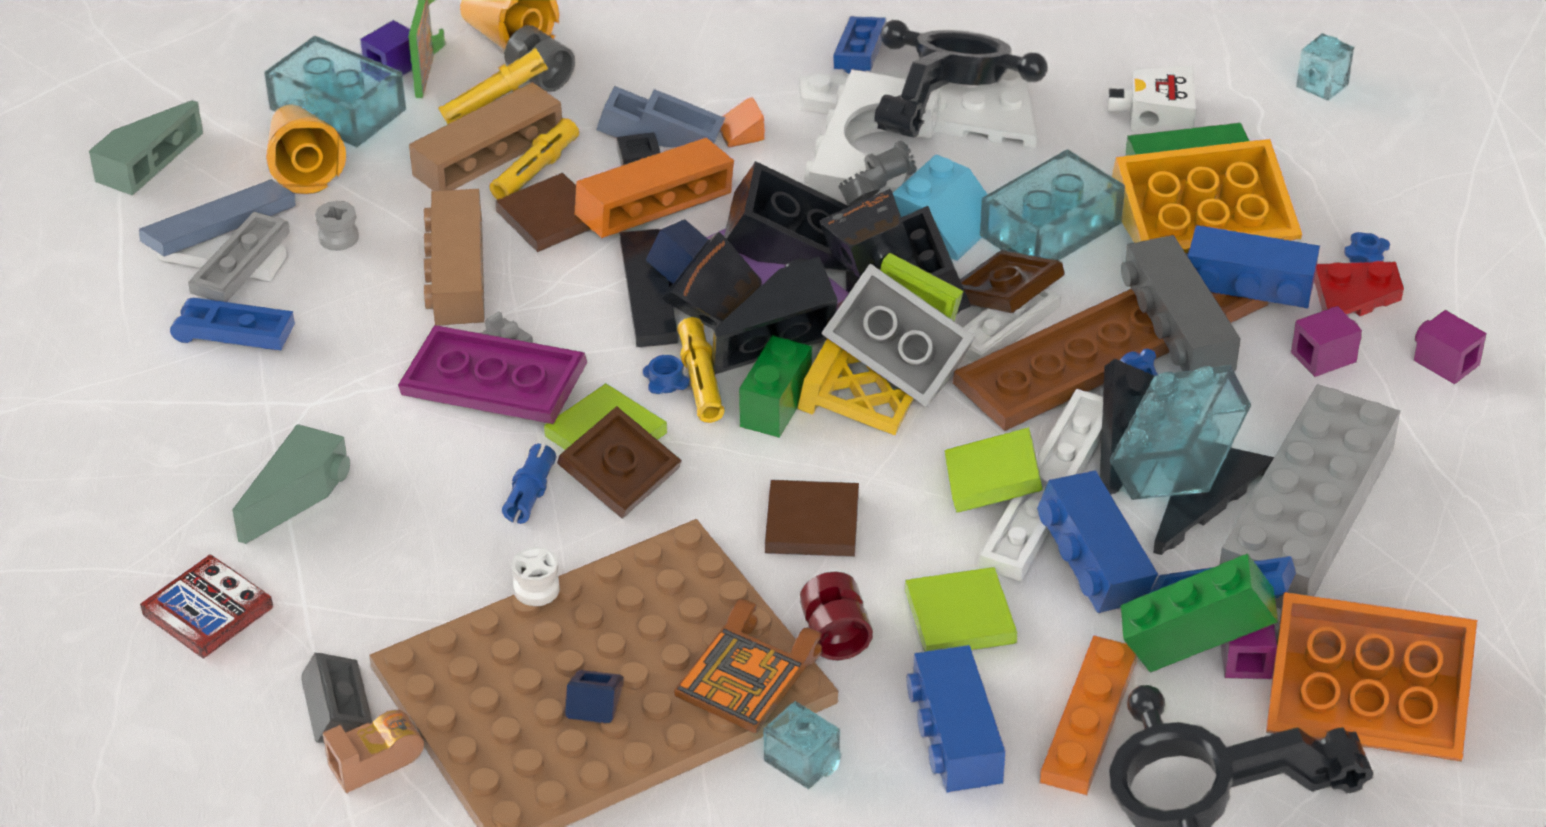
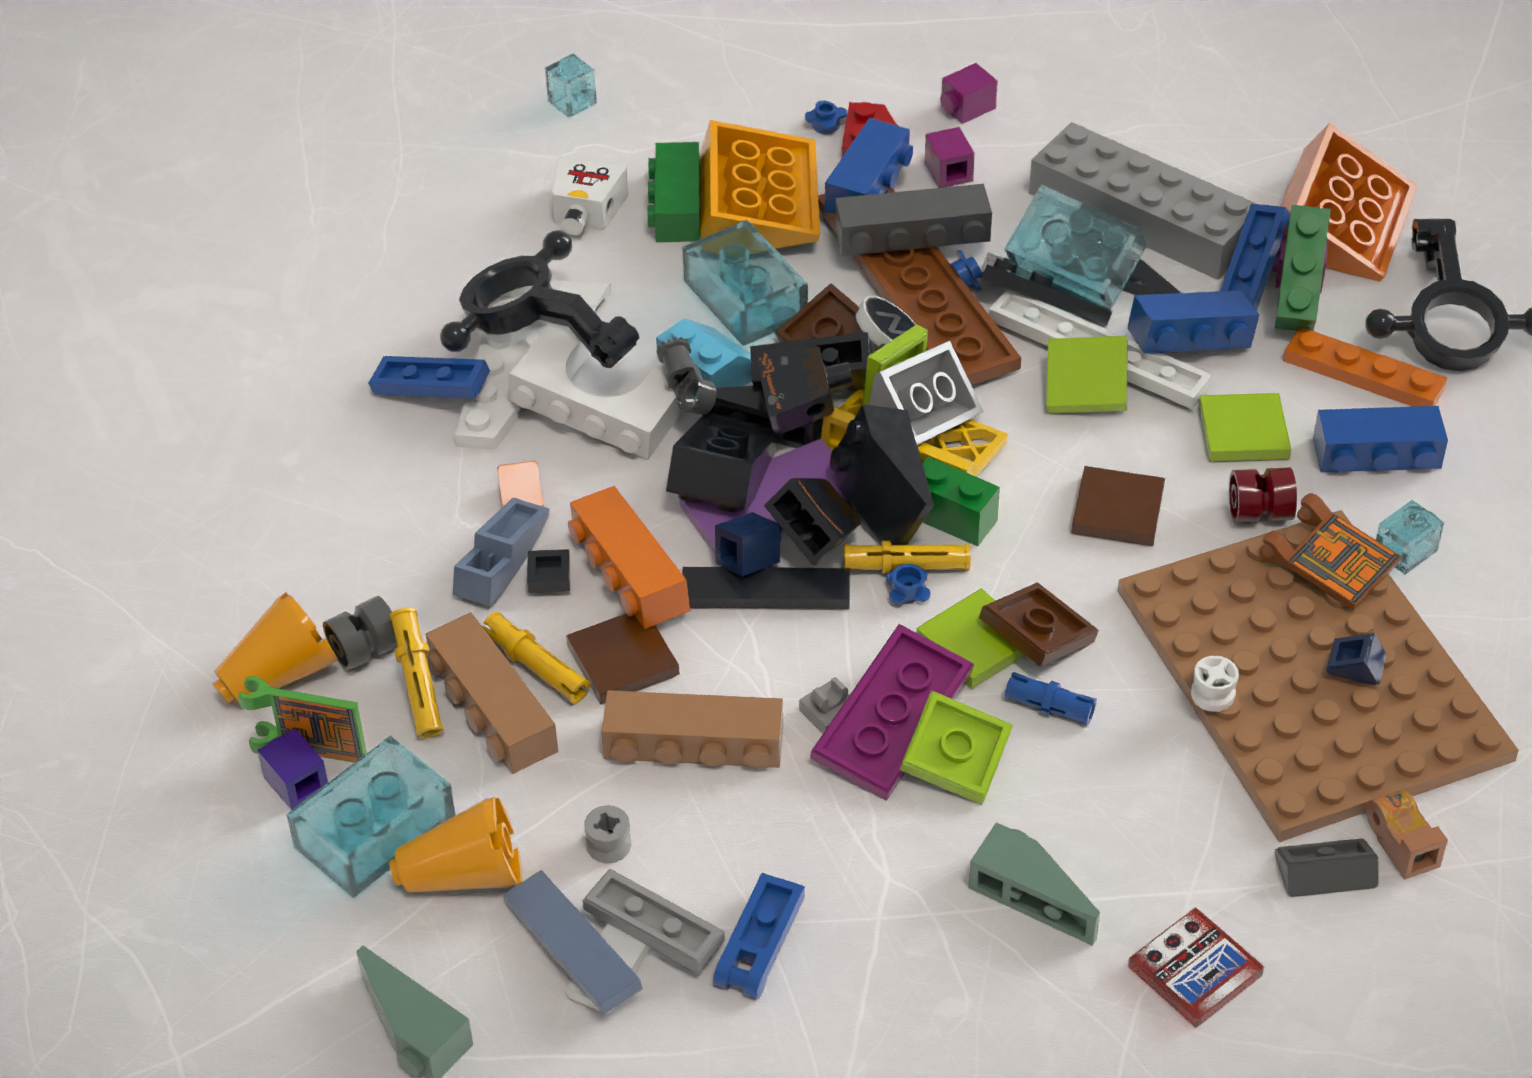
camera: 80 degrees left, 5 degrees up
none -> tile [856,296,916,347]
none -> lime tile [899,691,1013,805]

